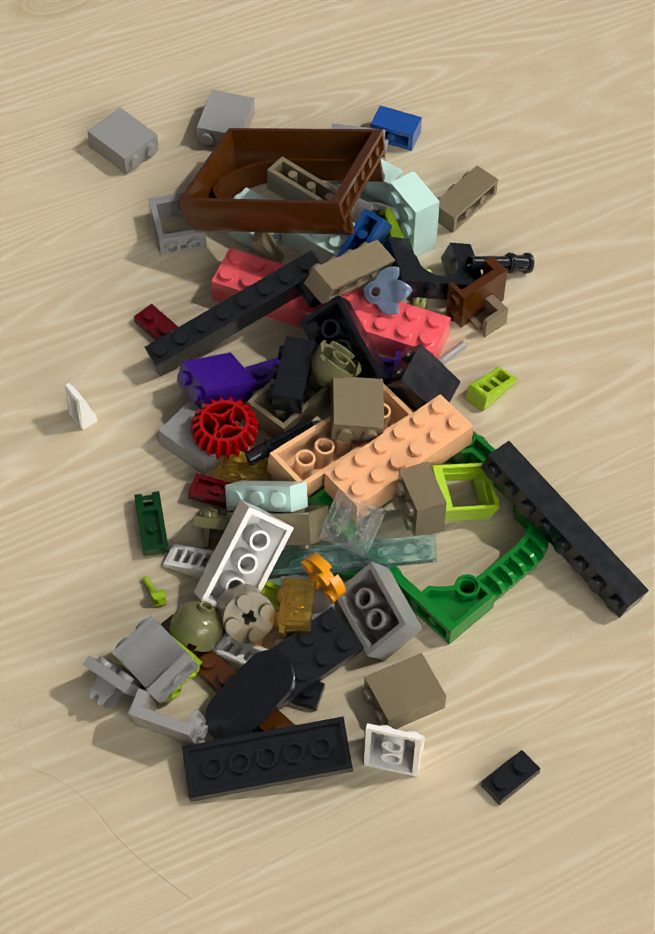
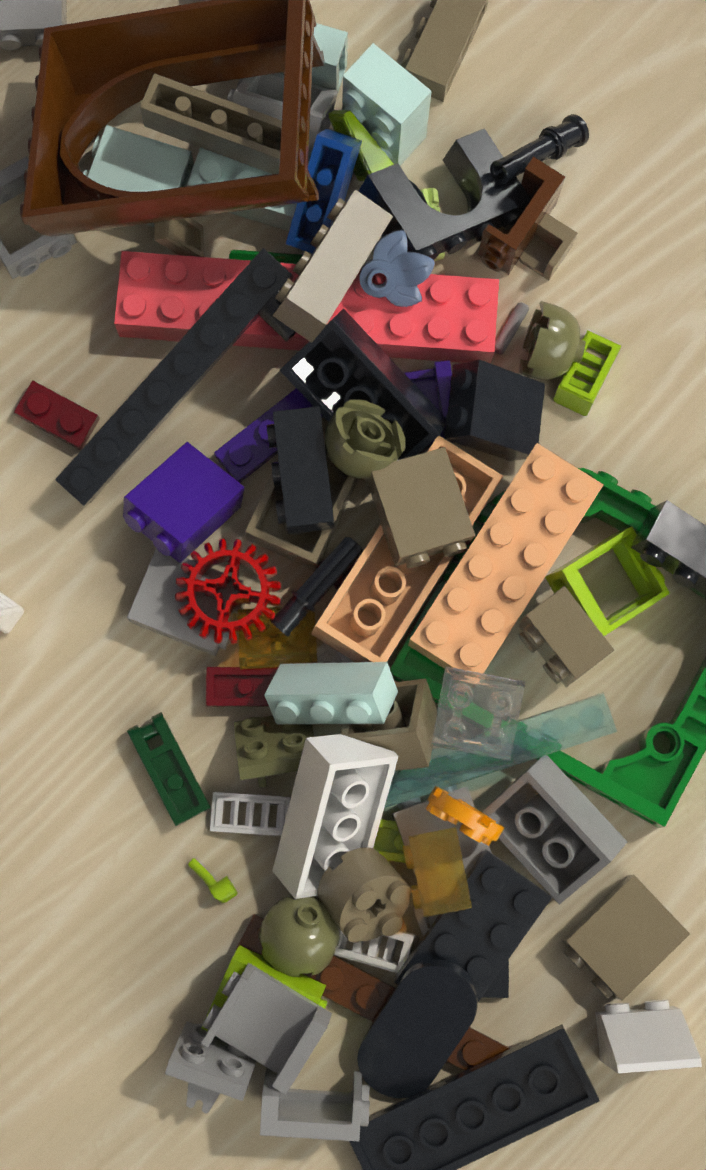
camera: 20 degrees left, 25 degrees up
none -> olive cylinder [519,301,586,380]

